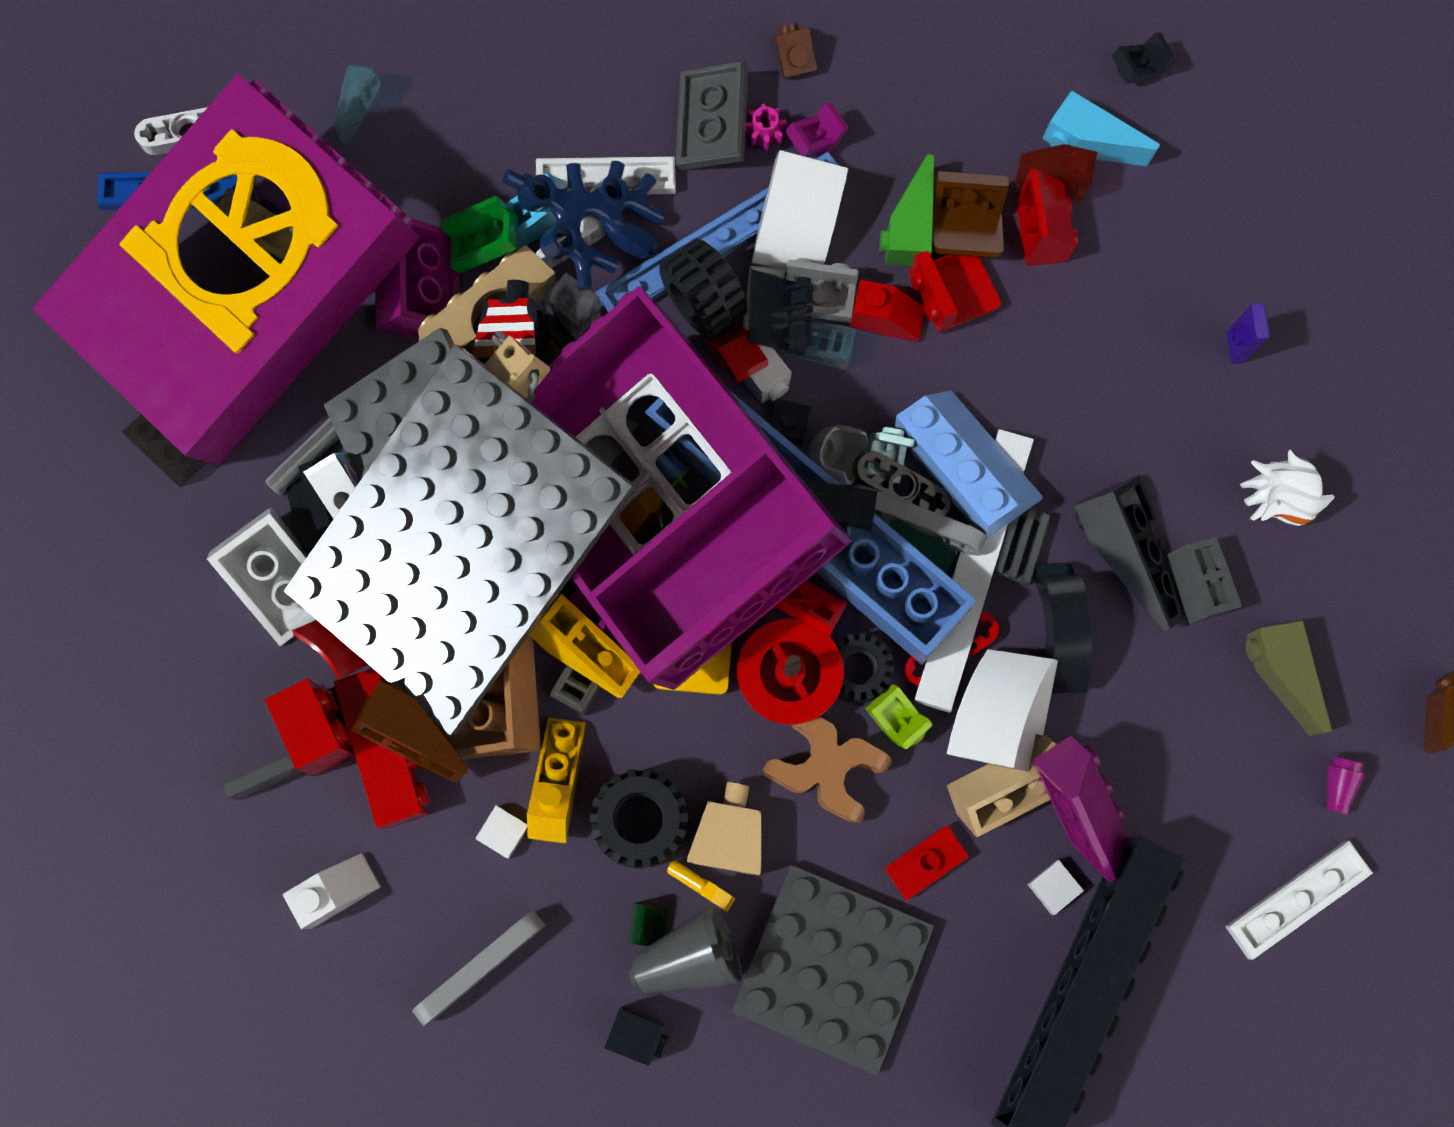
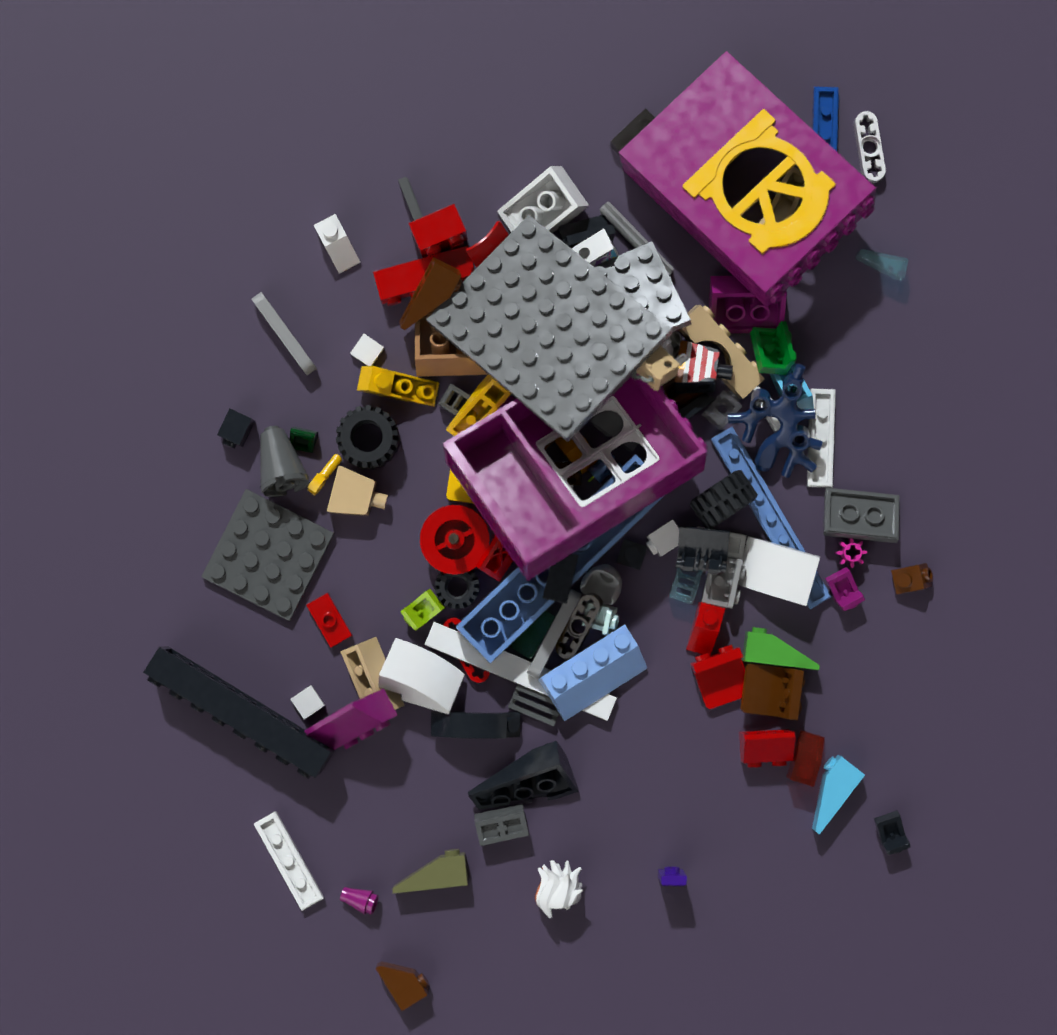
camera: 100 degrees right, 10 degrees up
red slope [703,323,768,383] -> none
medium nougat piece [762,717,892,824] -> none

